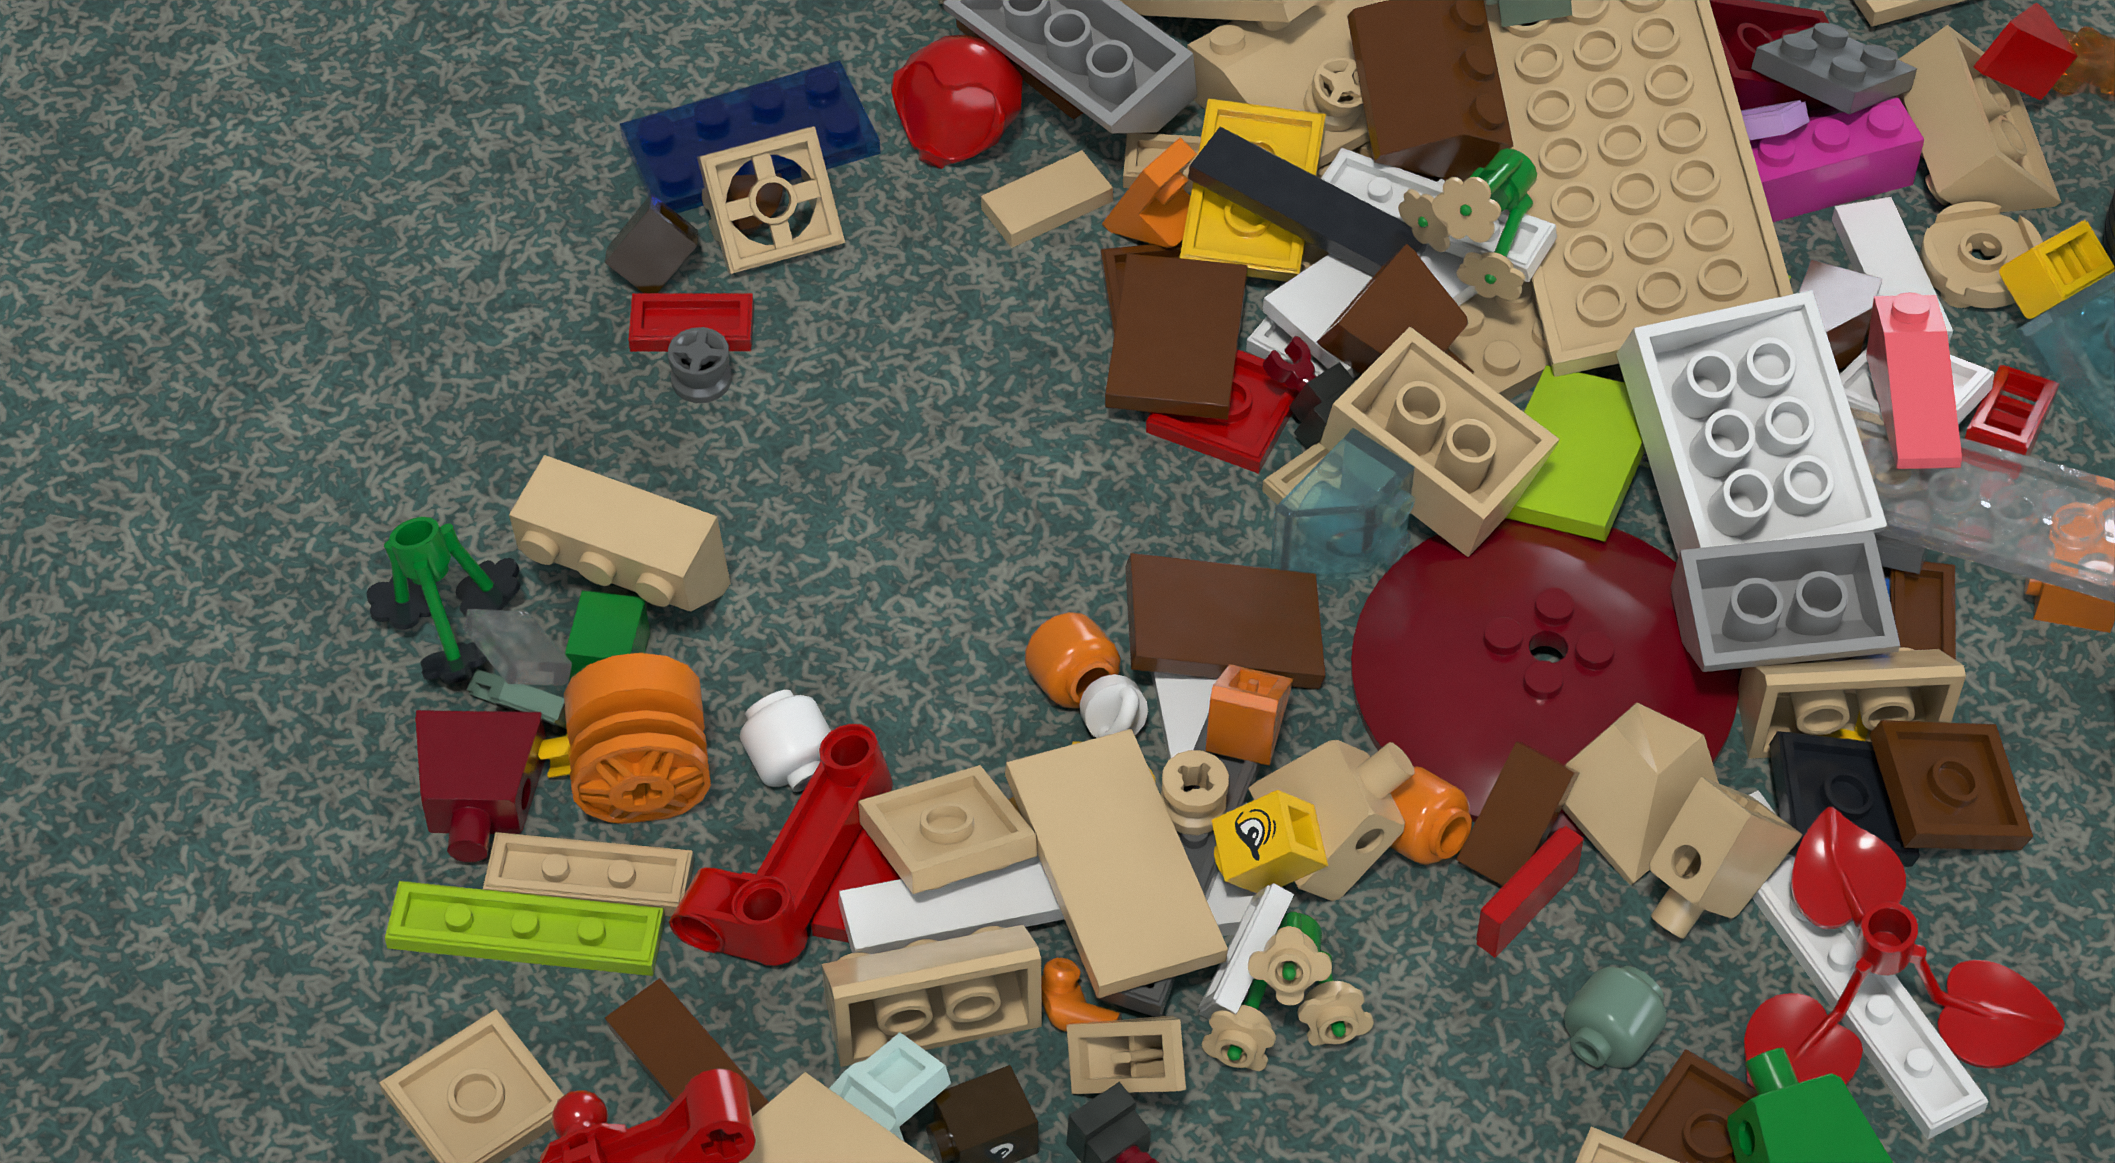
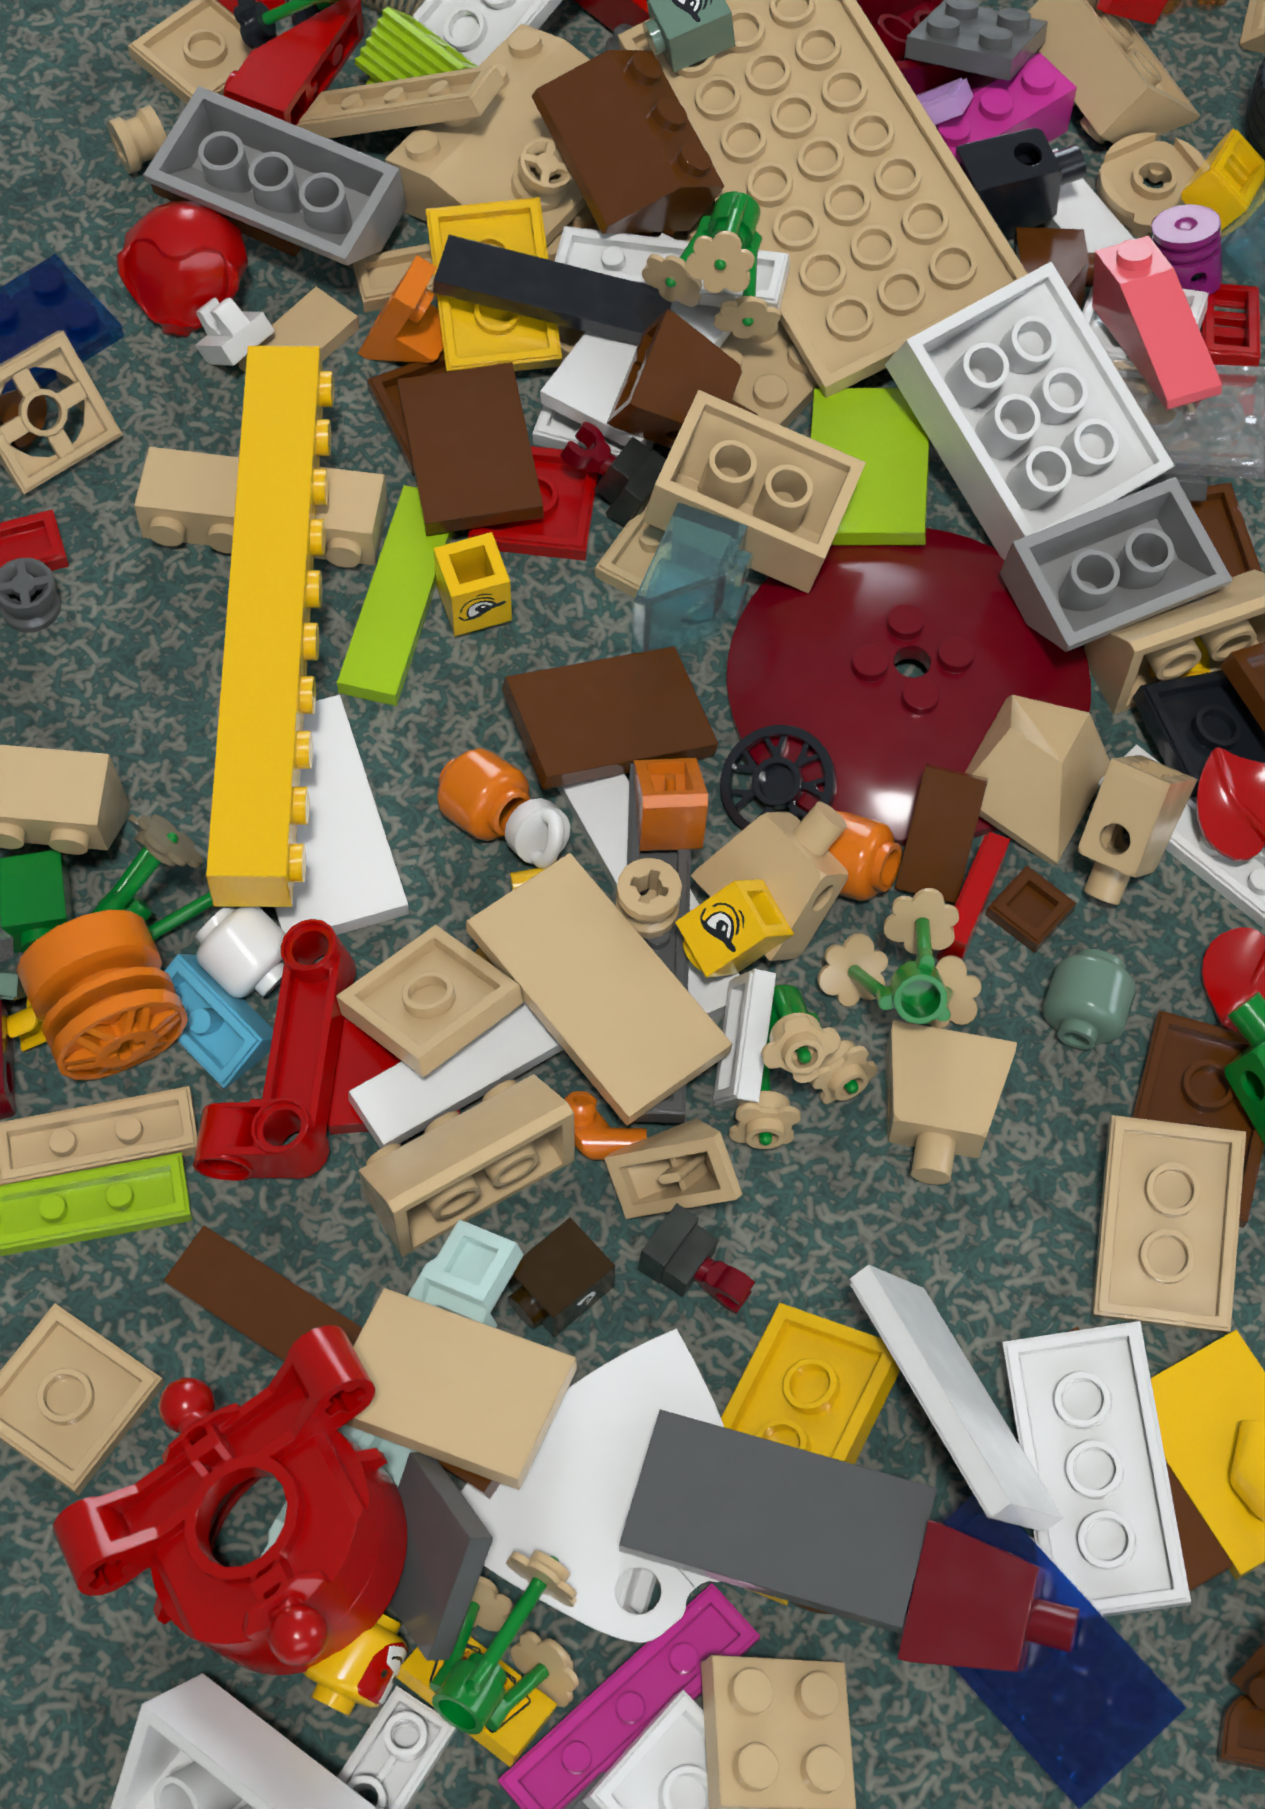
camera: 20 degrees left, 10 degrees up
none -> plant [90,814,262,941]
none -> tan brick [134,447,388,568]
none -> medium azure slope [164,954,273,1089]
none -> white tile [195,298,275,366]
none -> yellow brick [206,346,334,907]
none -> white tile [274,695,409,935]
none -> lime tile [337,485,454,706]
none -> yellow brick [433,532,512,636]
none -> black wheel [720,725,837,829]
none -> tan plant [817,888,982,1029]
none -> tan torso [886,1020,1017,1185]
none -> black torso [955,127,1087,240]
none -> reddish brown tile [985,865,1076,953]
none -> magenta piece [1151,204,1223,296]

